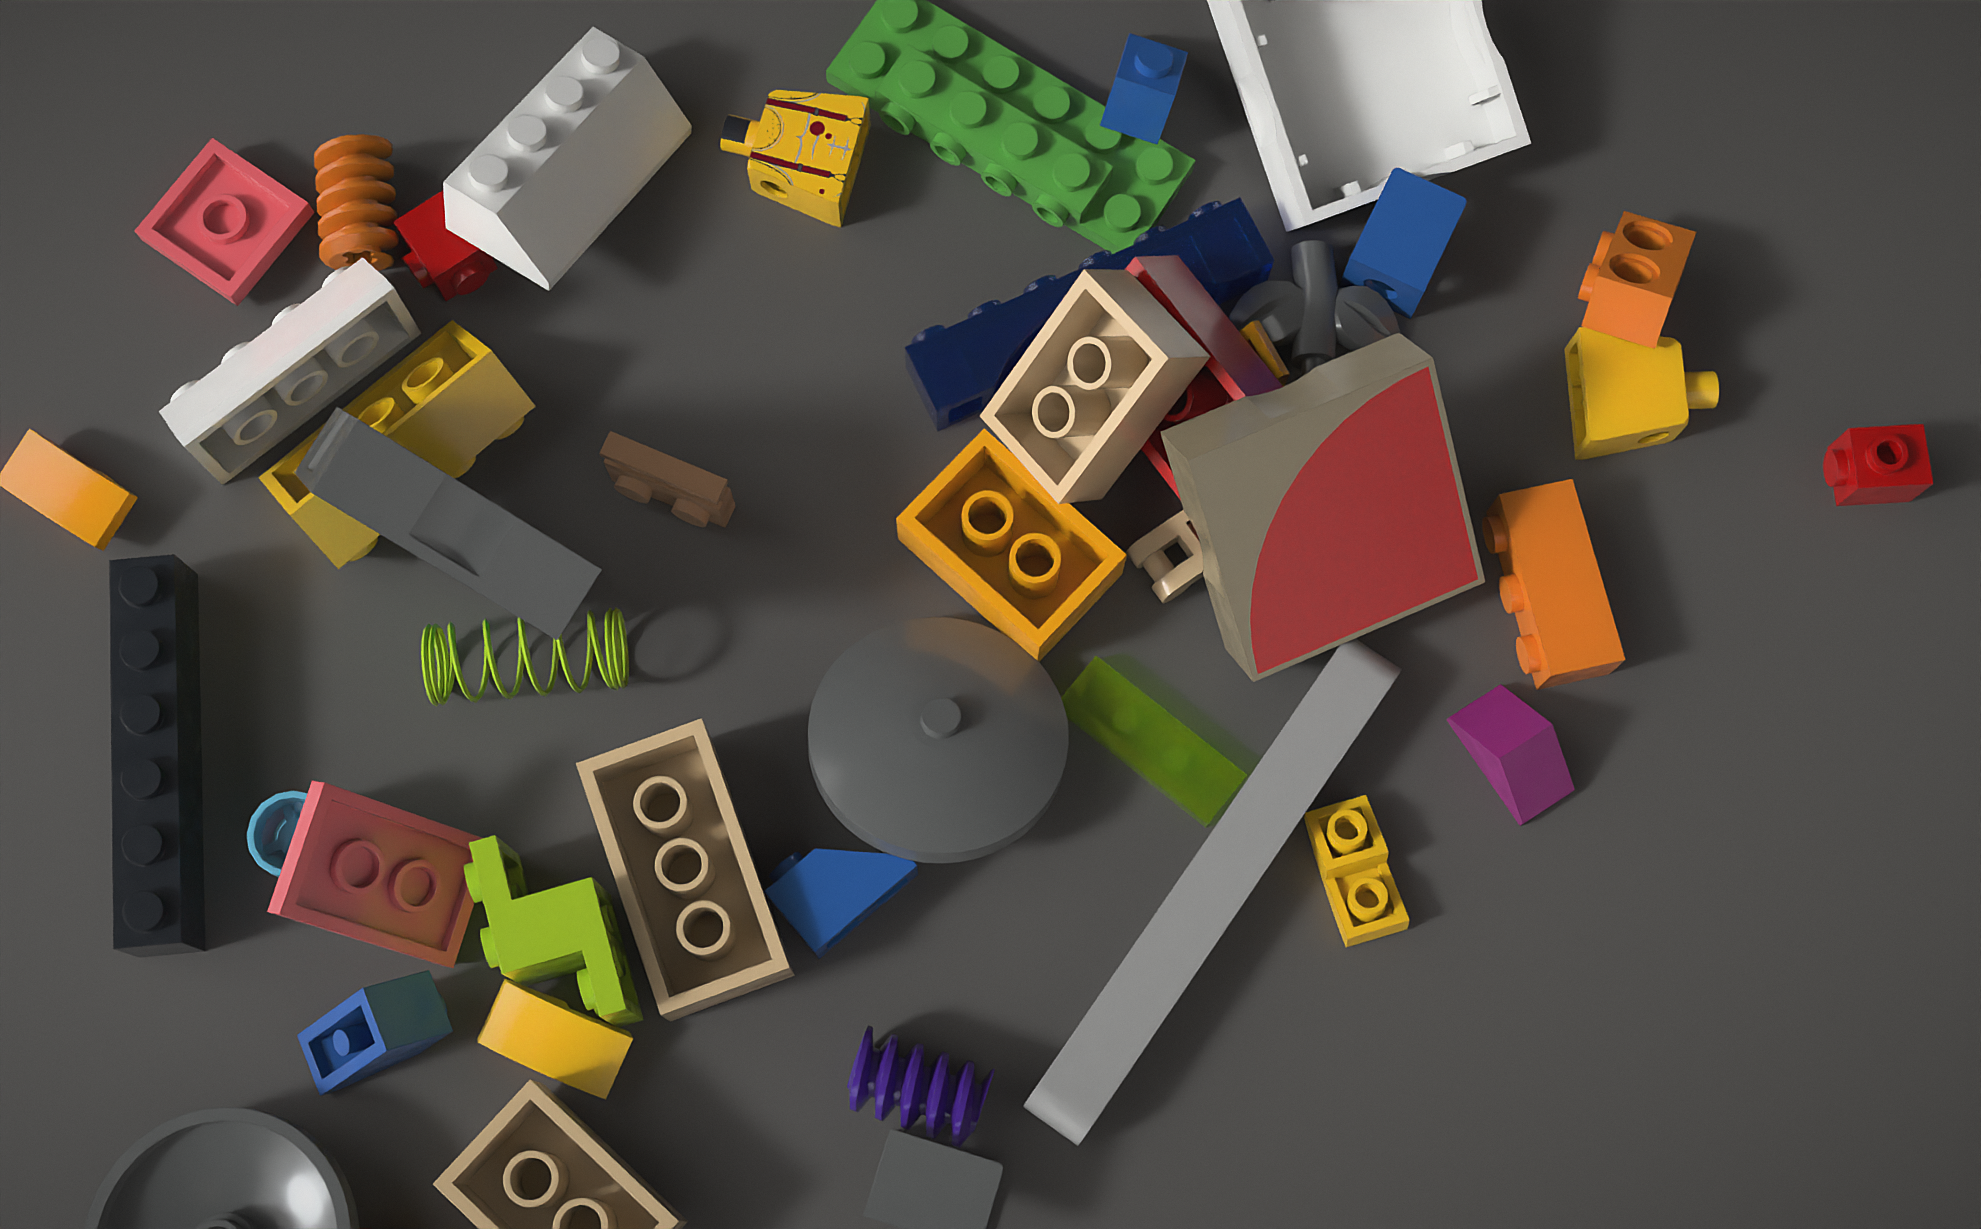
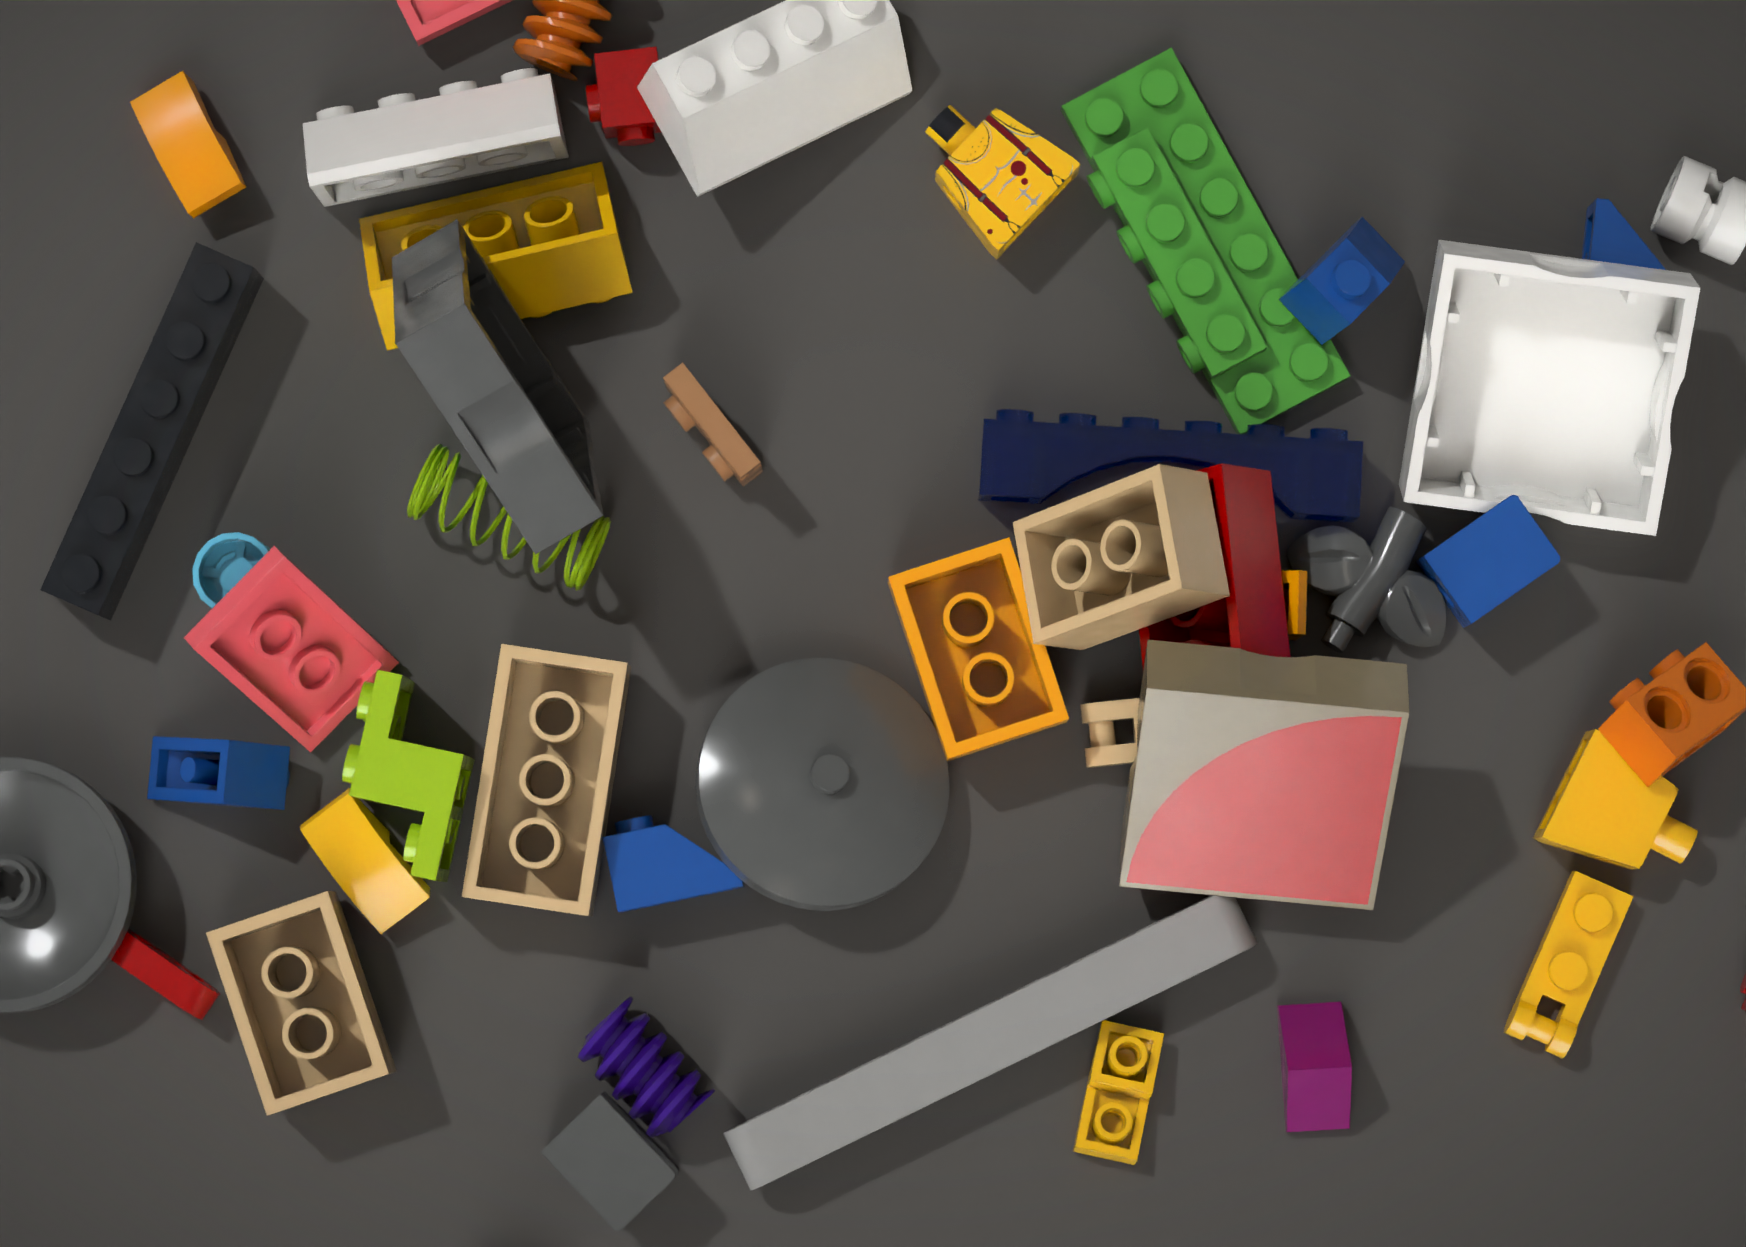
camera: 30 degrees right, 10 degrees up
clear neon green tile [1061,656,1247,828] -> none
orange brick [1482,479,1625,690] -> none
none -> yellow plate [1504,871,1634,1059]

